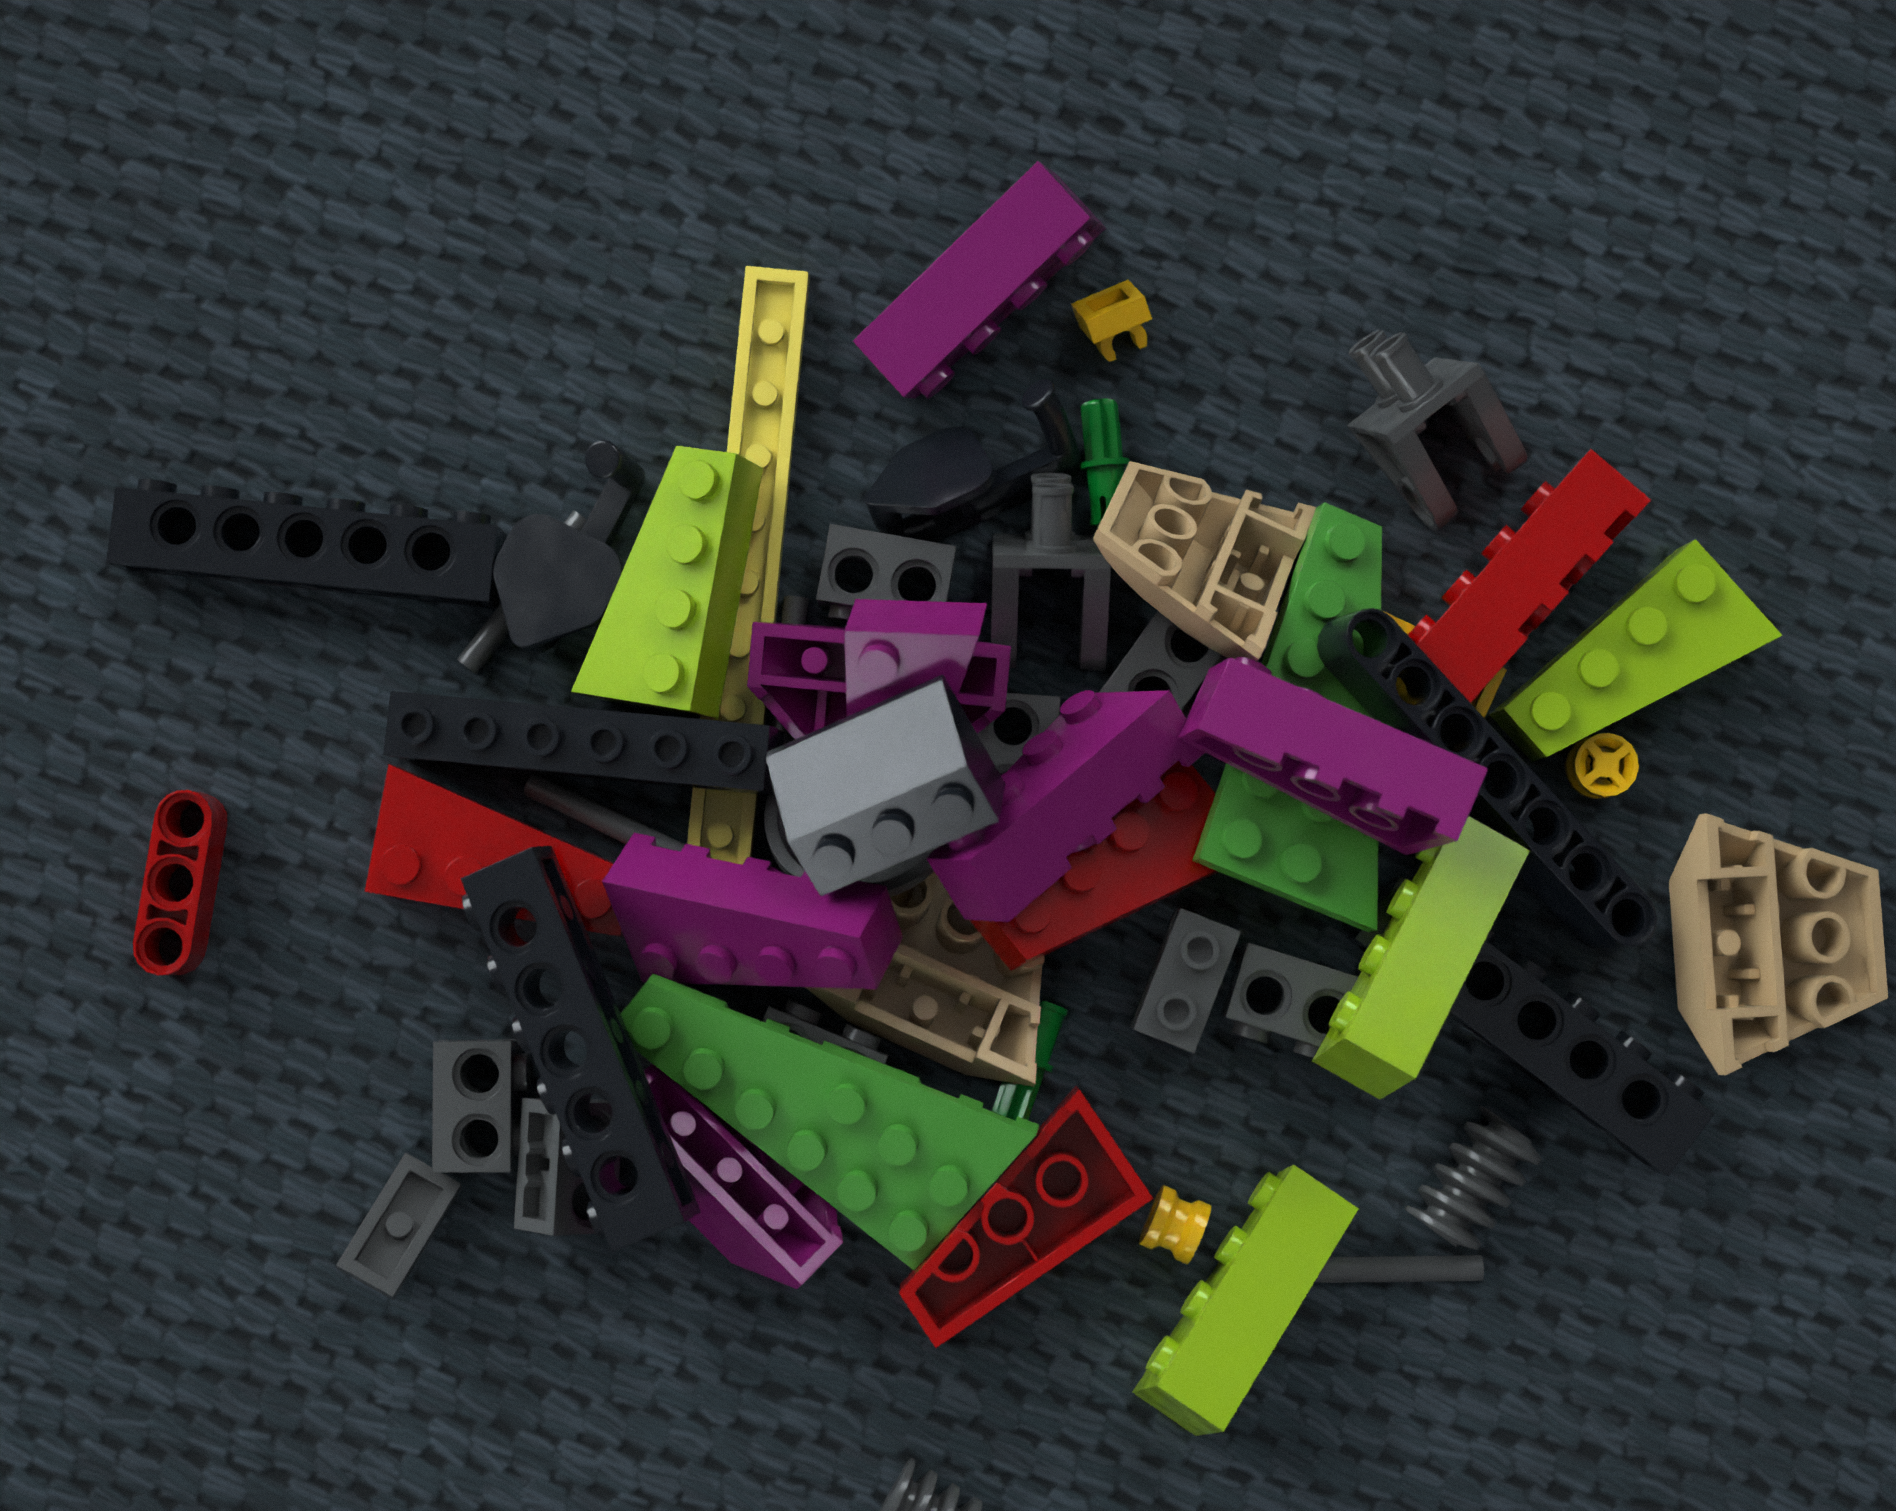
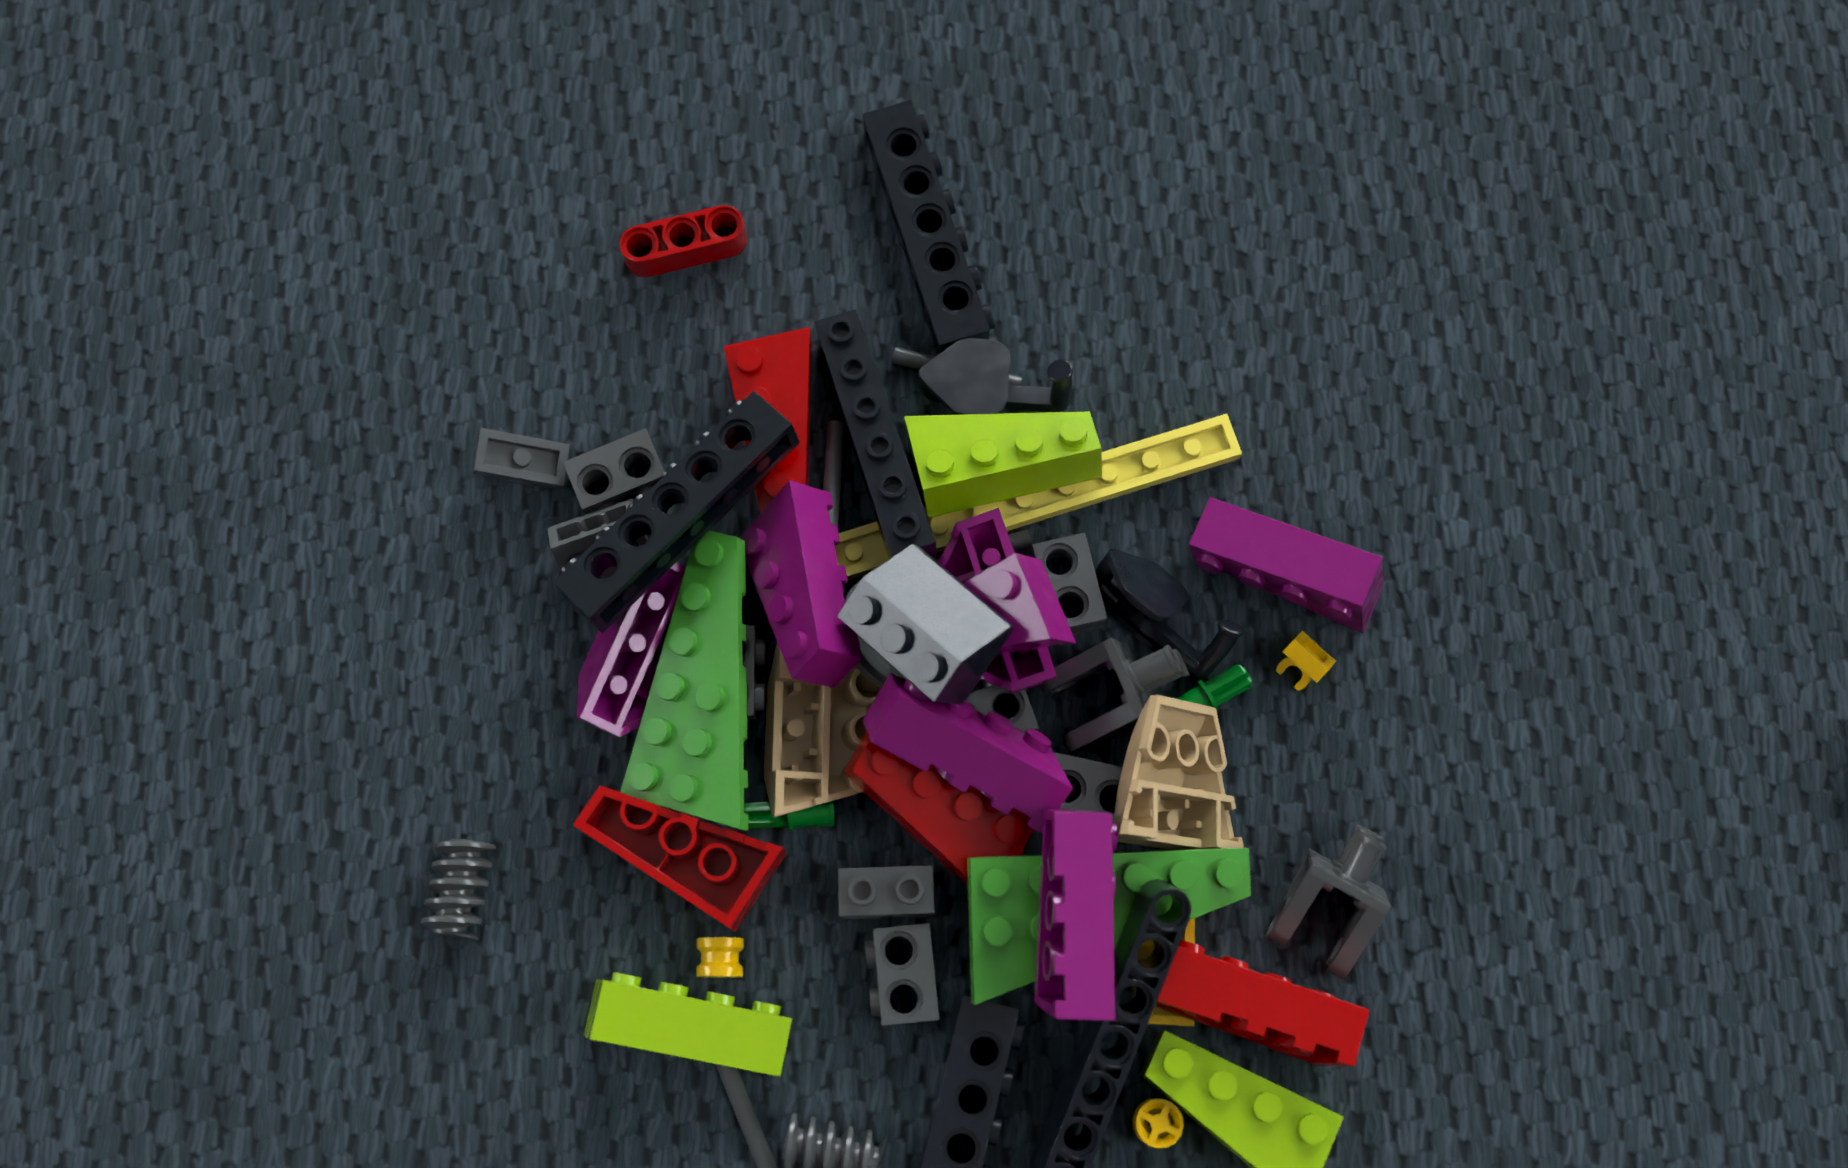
camera: 65 degrees right, 10 degrees down
lime wedge [1312,816,1530,1100] -> none

